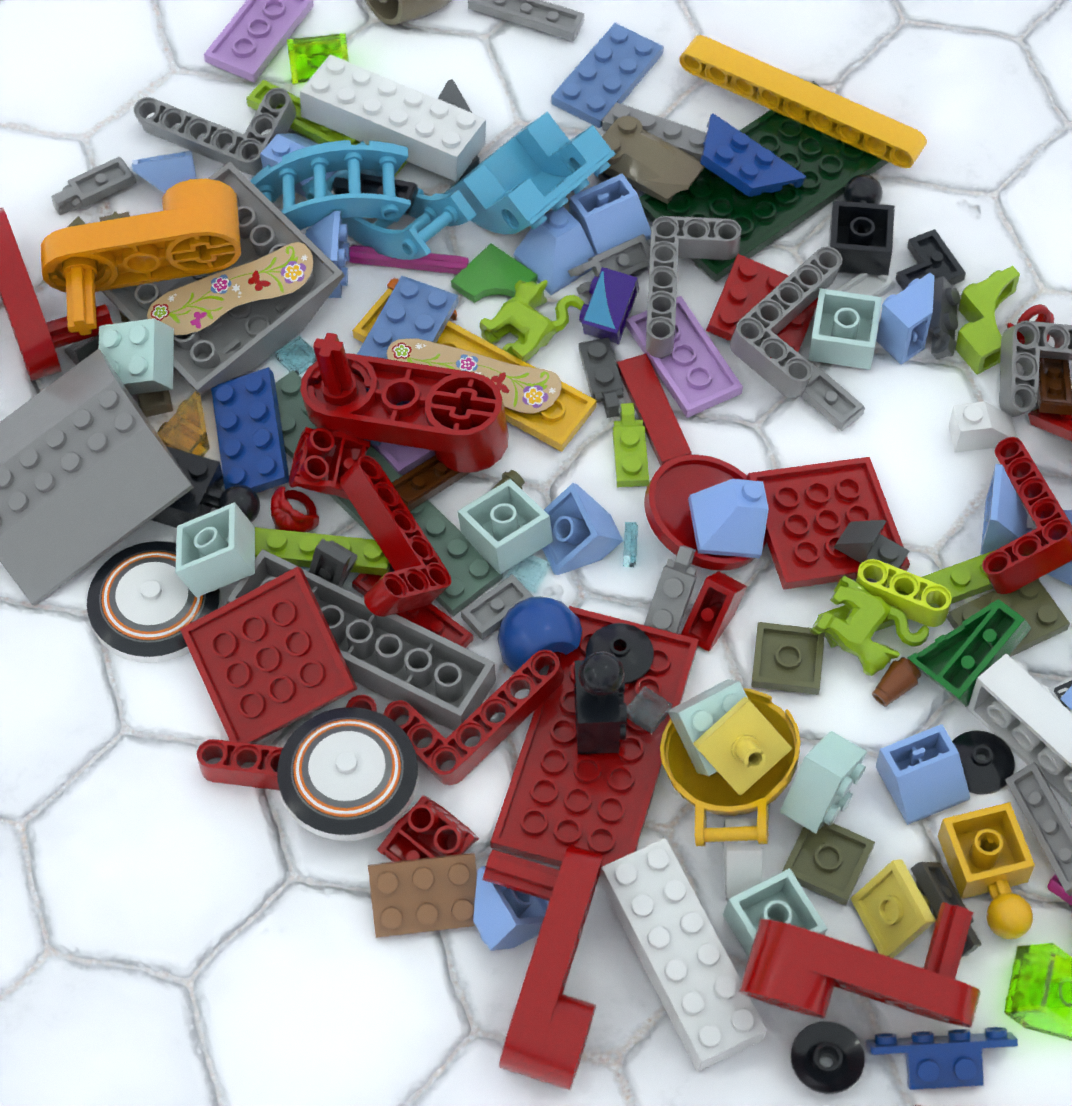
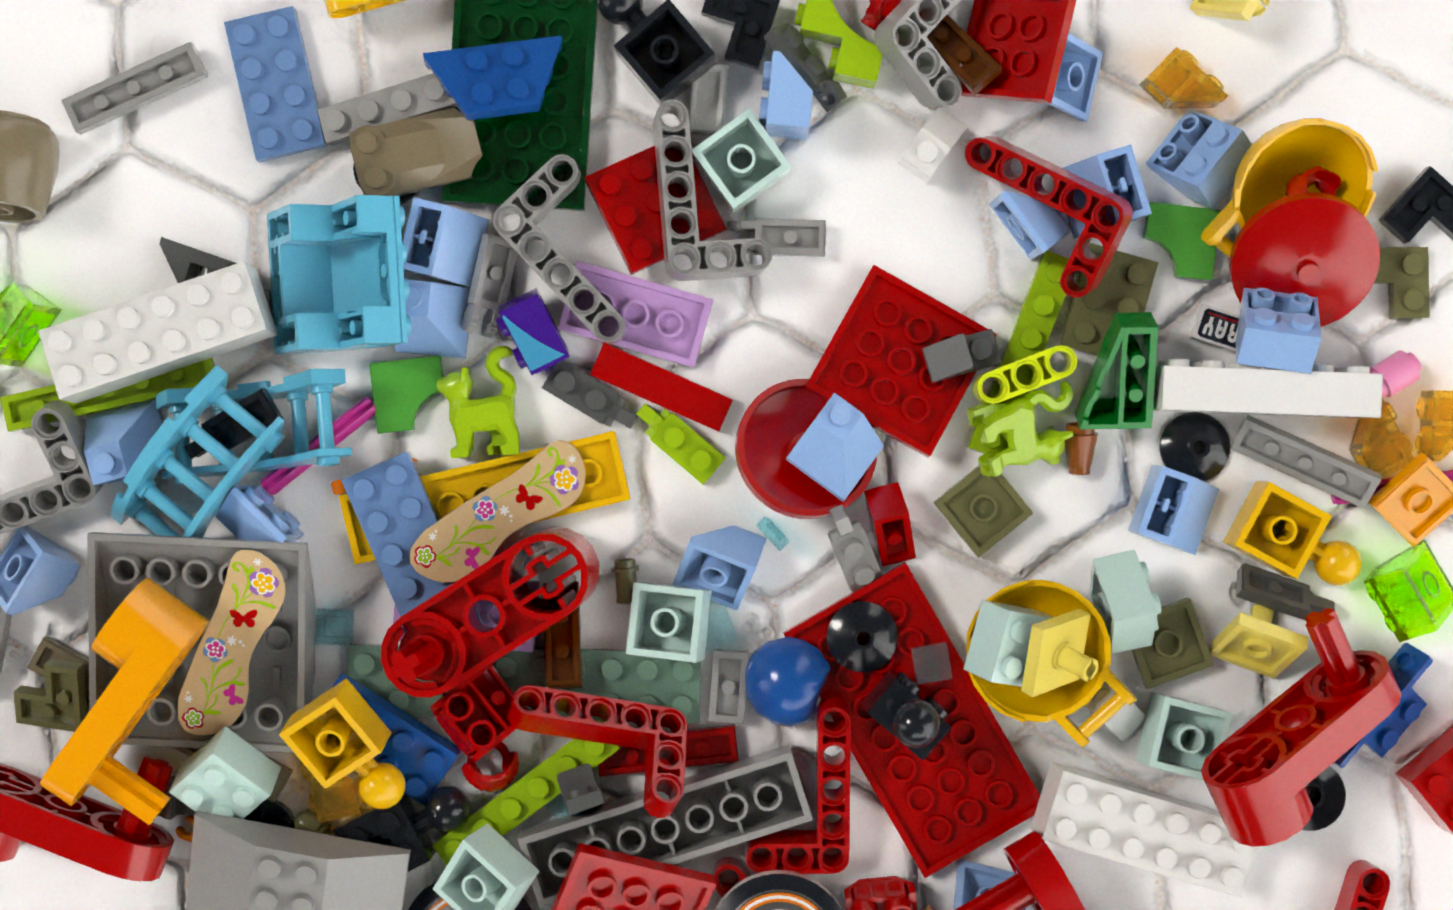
camera: 50 degrees left, 30 degrees up
none -> yellow brick [279,678,406,809]

